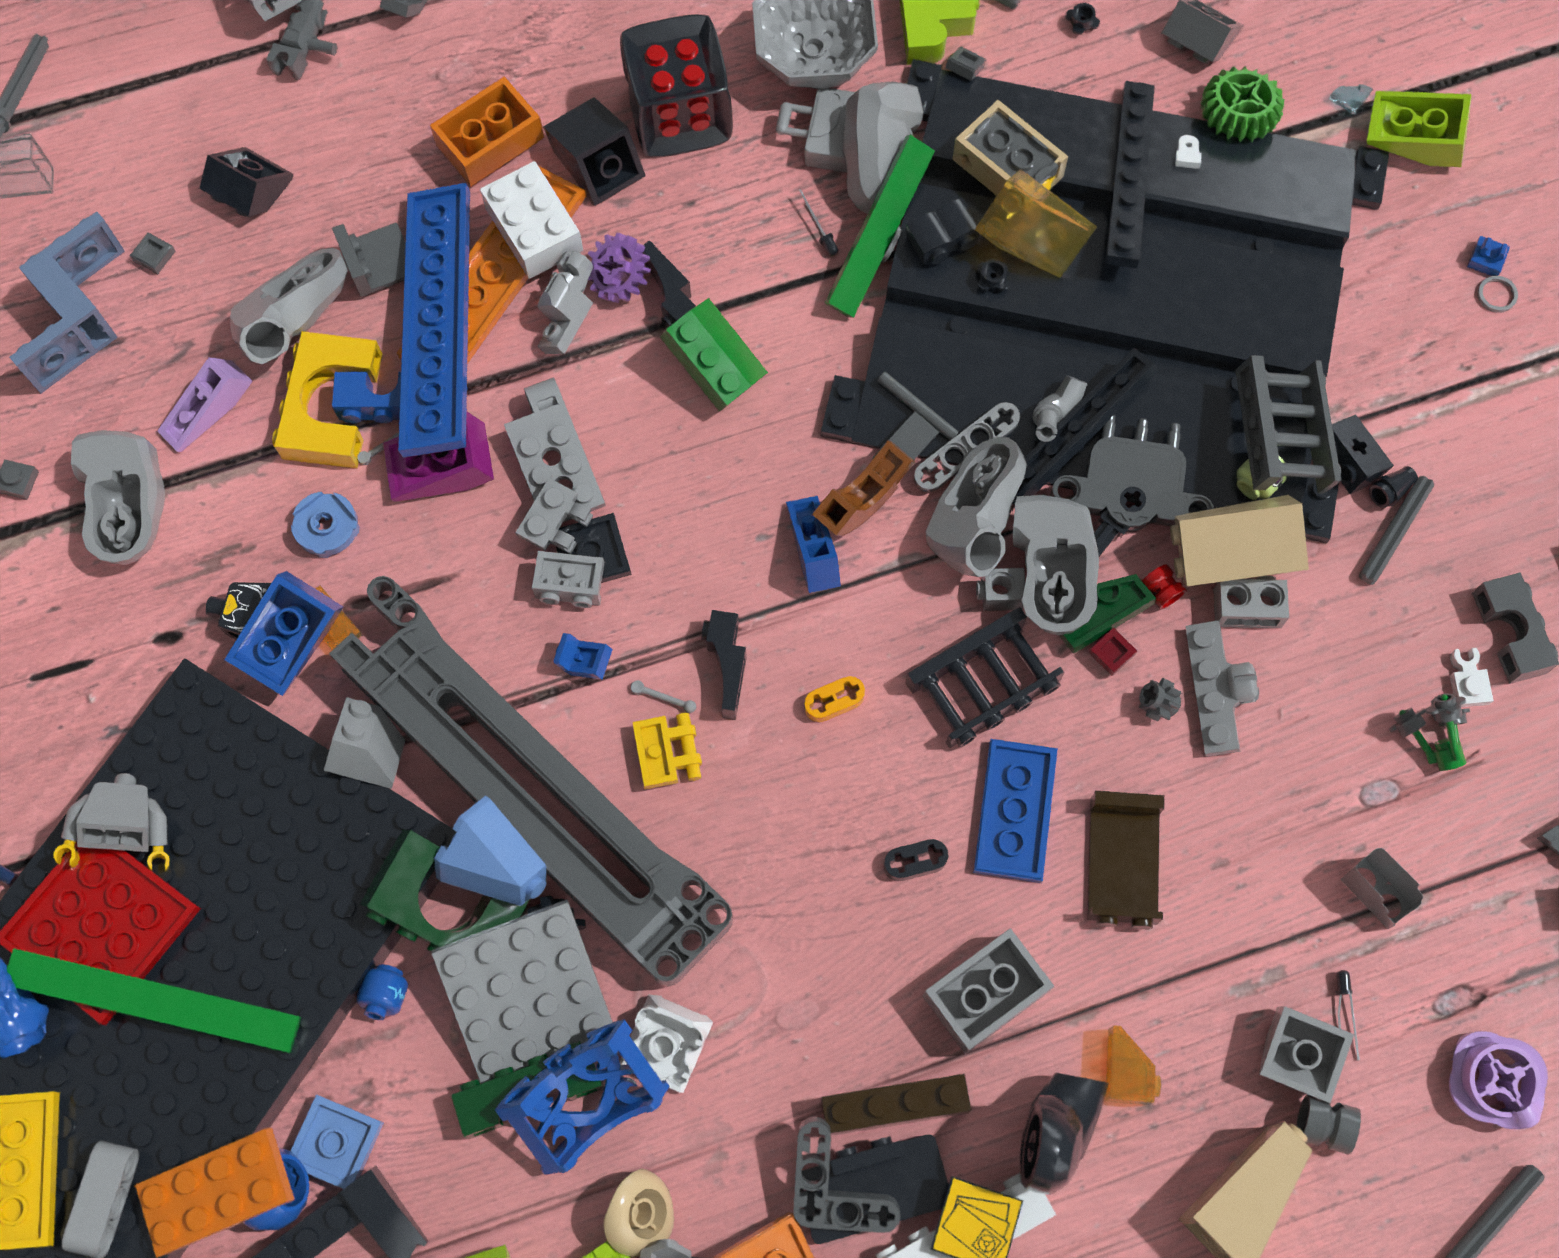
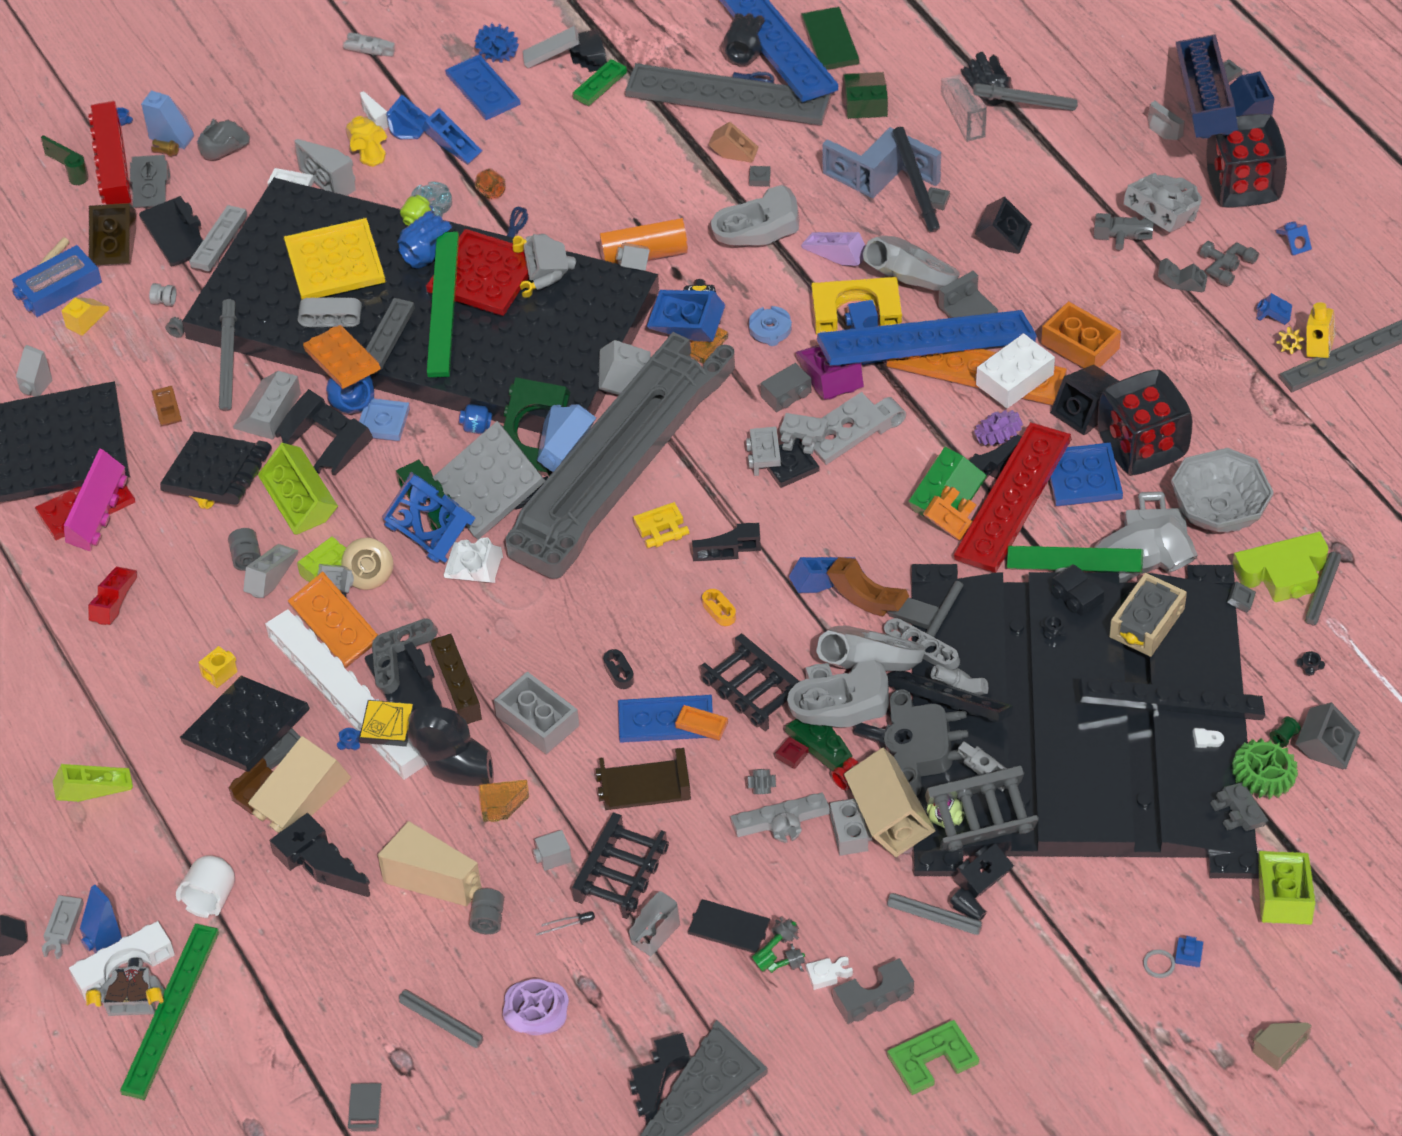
camera: 80 degrees right, 20 degrees down
light grey plate [537,251,593,354] -> none
blue bracket [554,633,613,680] -> none
light grey hinge [631,680,697,713] -> none
black piece [799,189,838,256] -> none
clear yellow slope [975,169,1097,278] -> none
light grey slope [1259,1006,1354,1103] -> none
clear light blue tile [1329,84,1373,115] -> none
none -> dark grey plate [366,298,415,370]
none -> light grey brick [532,830,572,871]
none -> black fence [572,812,669,919]
none -> orange brick [600,218,688,264]
none -> light grey brick [616,242,649,271]
none -> orange tile [675,705,728,741]
none -> black piece [688,899,770,953]
none -> dark grey brick [760,363,811,413]
none -> black axle [893,126,940,232]
none -> orange plate [923,486,976,540]
none -> red plate [954,422,1072,573]
none -> light grey hinge [958,742,1007,791]
none -> blue plate [1050,442,1123,506]
none -> dark grey plate [1210,782,1268,831]
none -> dark green bush [1269,716,1301,748]

